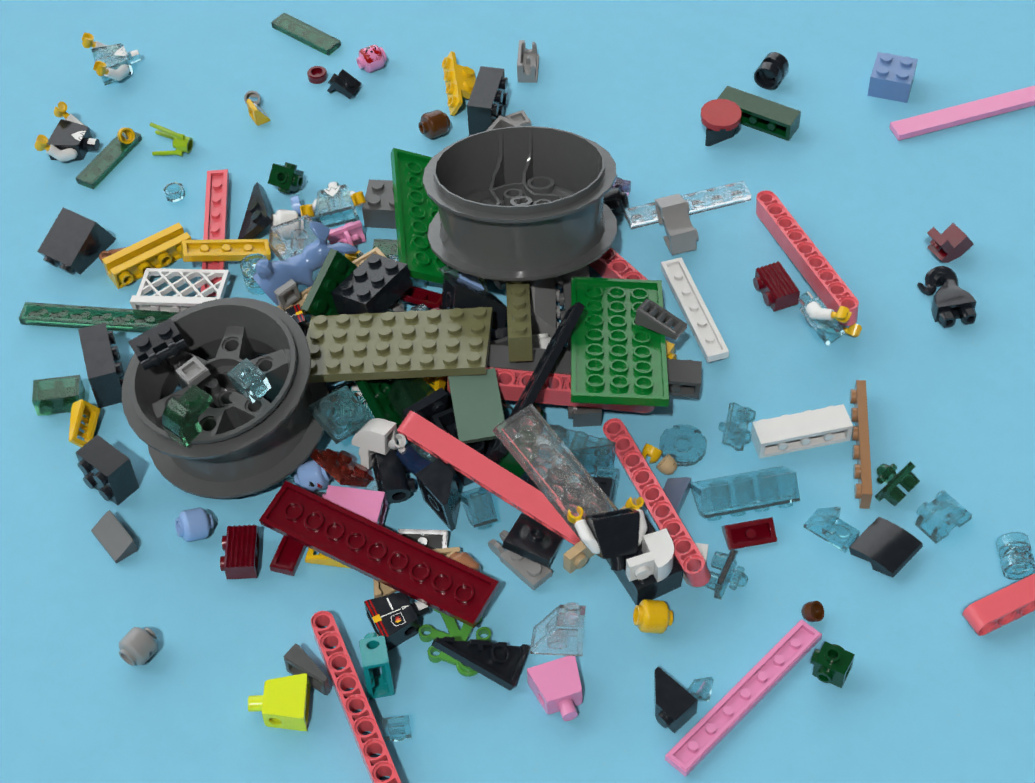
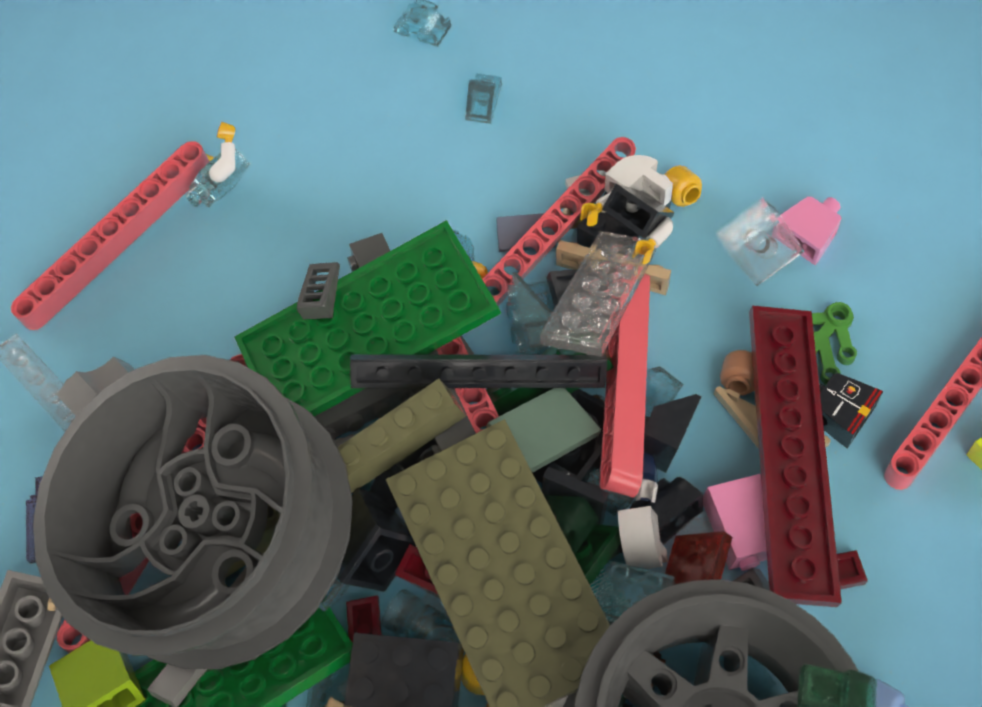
camera: 115 degrees left, 10 degrees up
dark red brick [220,524,260,579] -> none
clear light blue brick [227,358,271,403] -> none
dark grey slope [284,644,330,695] -> none
teal torso [359,633,395,700] -> none
clear light blue plate [382,715,412,742] -> none
slope [398,529,449,549] -> none
black wing [431,637,531,690] -> none
light grey hinge [488,530,552,590] -> none
black plate [502,513,564,568] -> none
black slope [654,667,698,733] -> none
tan hinge [656,454,677,475] -> none
white plate [661,257,729,363] -> none
bright pink tile [665,619,822,777] -> none
clear light blue slope [687,677,714,702] -> none
clear light blue slope [691,466,800,521] -> none
clear light blue hips [705,548,748,600] -> none
clear light blue hips [718,402,756,451] -> none
dark red slope [722,517,777,550] -> none
white brick [751,404,853,459] -> none
dark red brick [753,261,800,312] -> none
reddish brown hinge [801,601,824,622] -> none
dark green brick [810,641,855,688] -> none
black slope [849,517,923,577] -> none
medium nougat plate [850,380,872,509] -> none
clear green hips [874,461,920,506] -> none
black hips [917,266,976,328] -> none
brick [927,223,973,263] -> none

